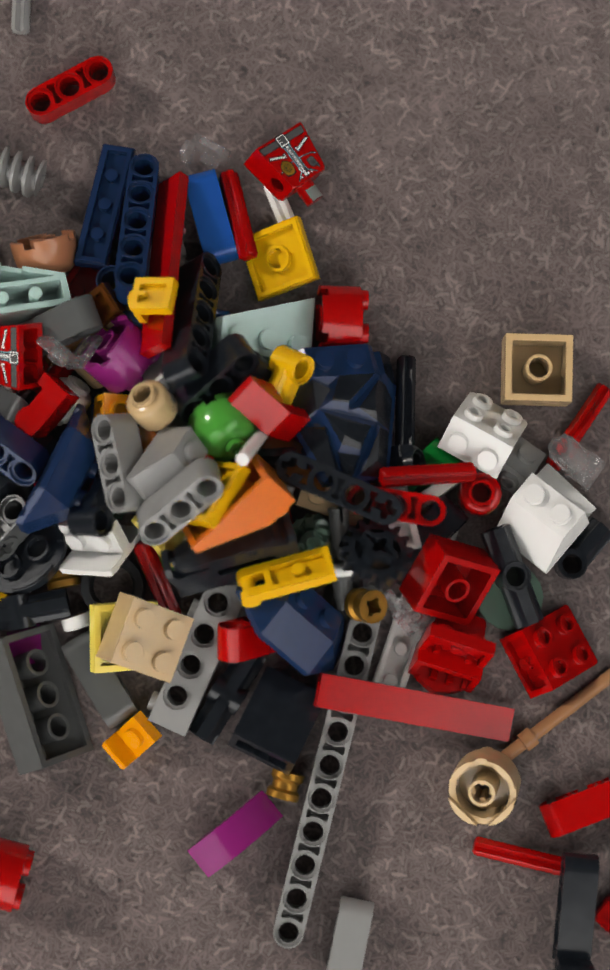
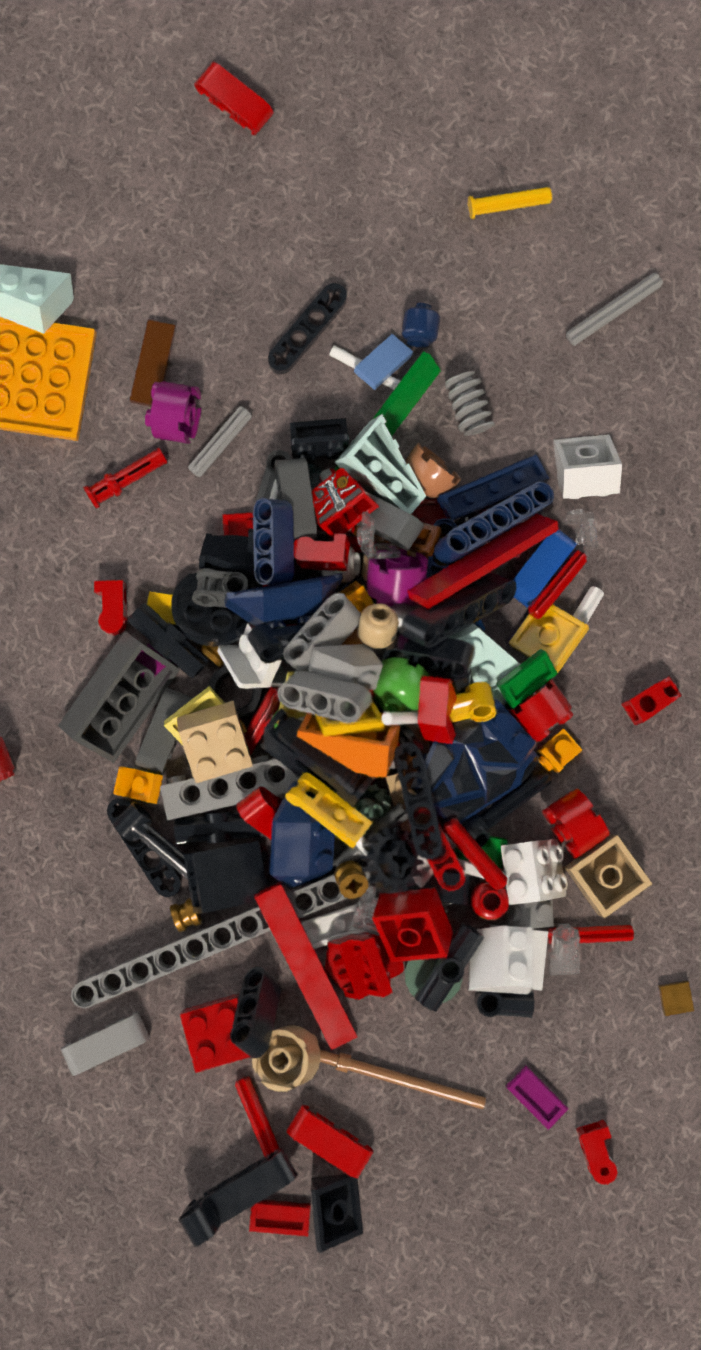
camera: 50 degrees right, 0 degrees up
red beam [25,56,116,124] -> none
white tile [60,609,90,632] -> none
yellow bracket [128,277,179,323] -> none
magenta brick [188,790,283,878] -> none
red torso [244,122,325,207] -> none
red bracket [499,605,598,699] -> none
none -> black beam [107,798,182,897]
none -> black axle [113,802,188,880]
none -> red brick [180,993,250,1073]
none -> black beam [230,966,282,1059]
none -> green tile [496,649,558,709]
none -> light orange bracket [537,728,582,773]
none -> red brick [542,788,610,860]
none -> white slope [554,435,622,499]
none -> red leg [621,675,682,725]

